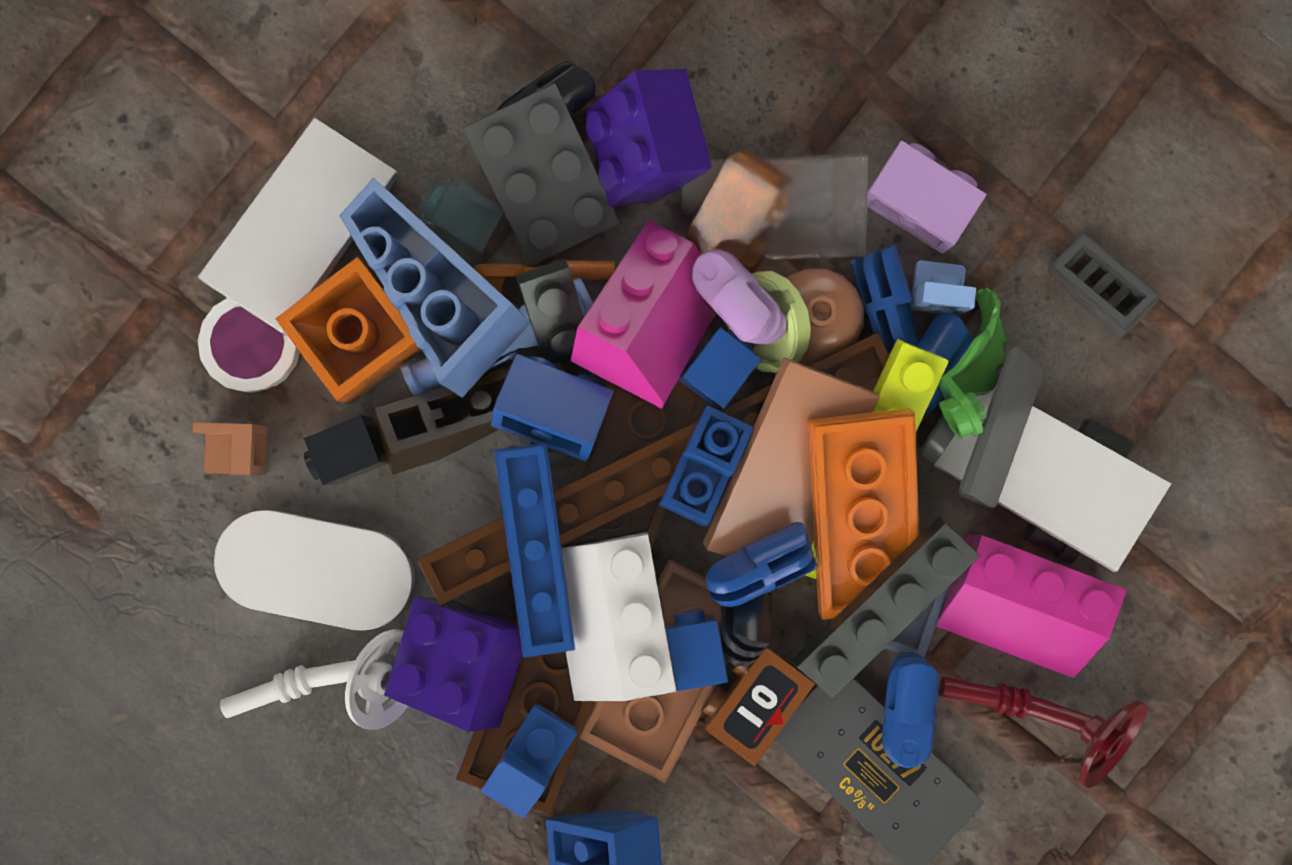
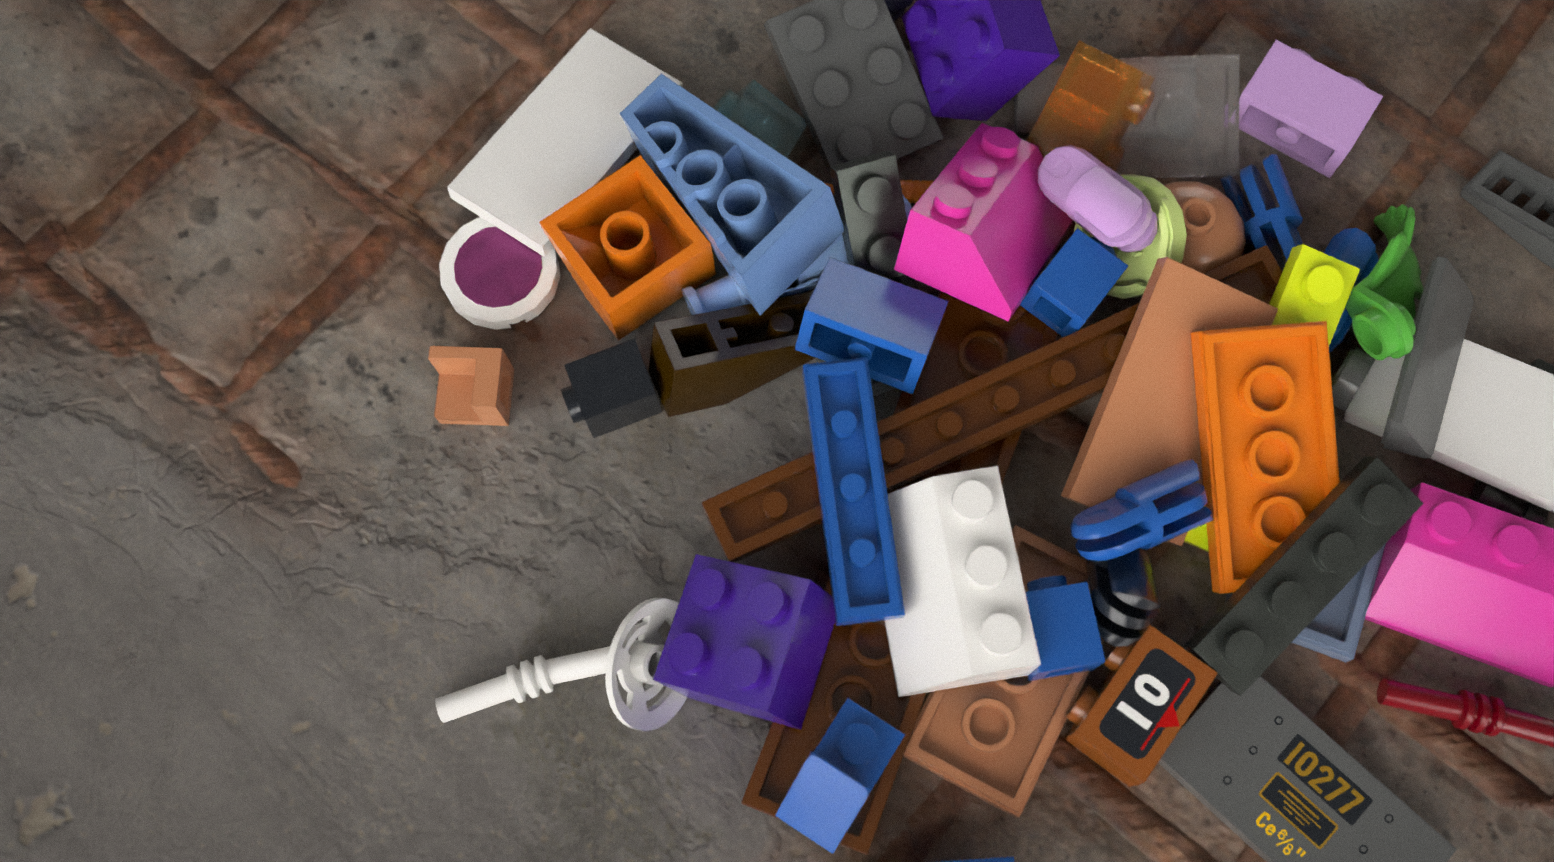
camera: 10 degrees right, 15 degrees down
white tile [214,510,415,630] -> none
blue slope [658,405,754,527] -> none
blue arm [882,652,939,769] -> none
light blue bracket [910,260,976,316] -> none

